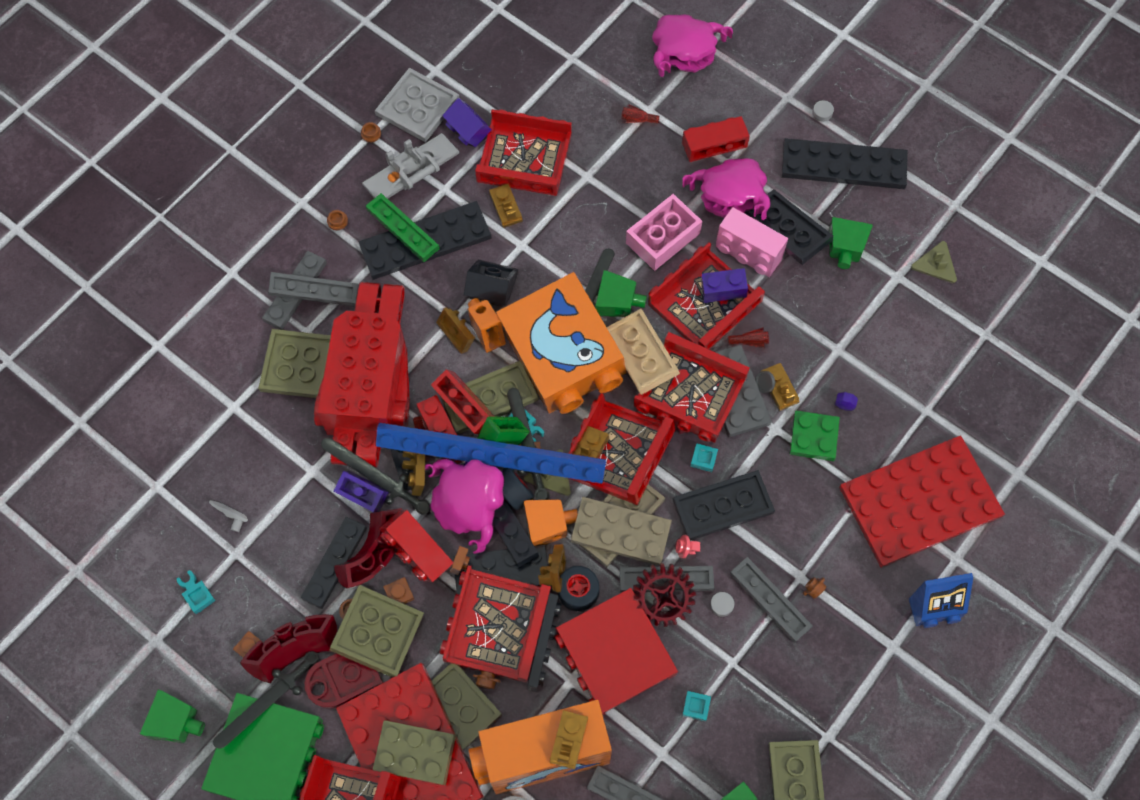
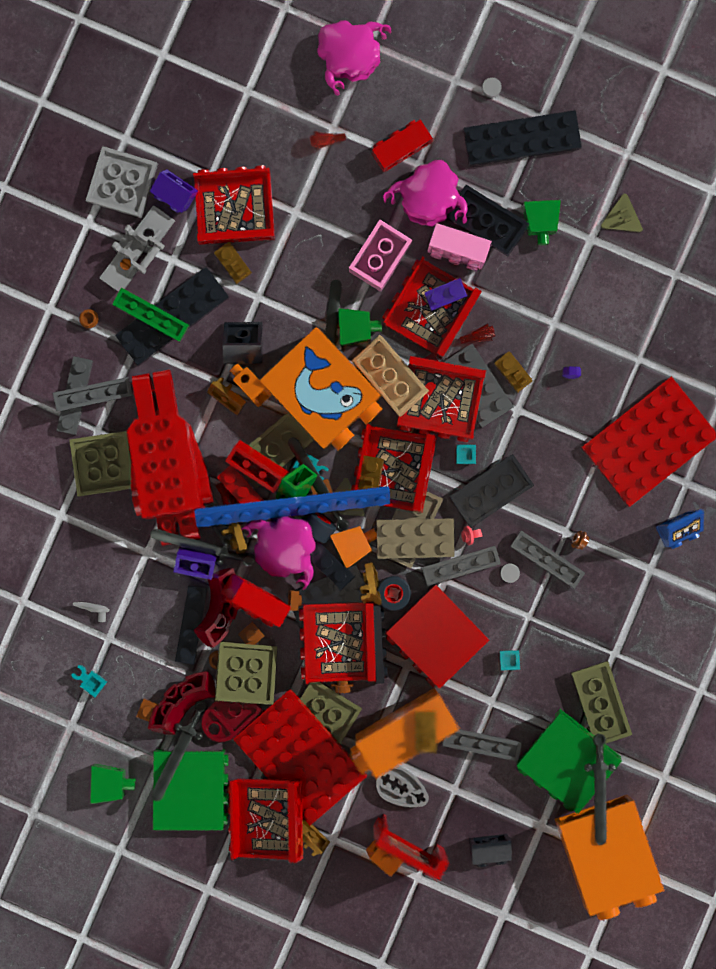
camera: 25 degrees left, 20 degrees up
dark orange plate [361,122,381,142] -> none
olive plate [373,720,456,785] -> none
dark red gear [633,563,696,627] -> none
dark grey piece [755,371,775,393] -> none
green plate [790,410,840,461] -> none

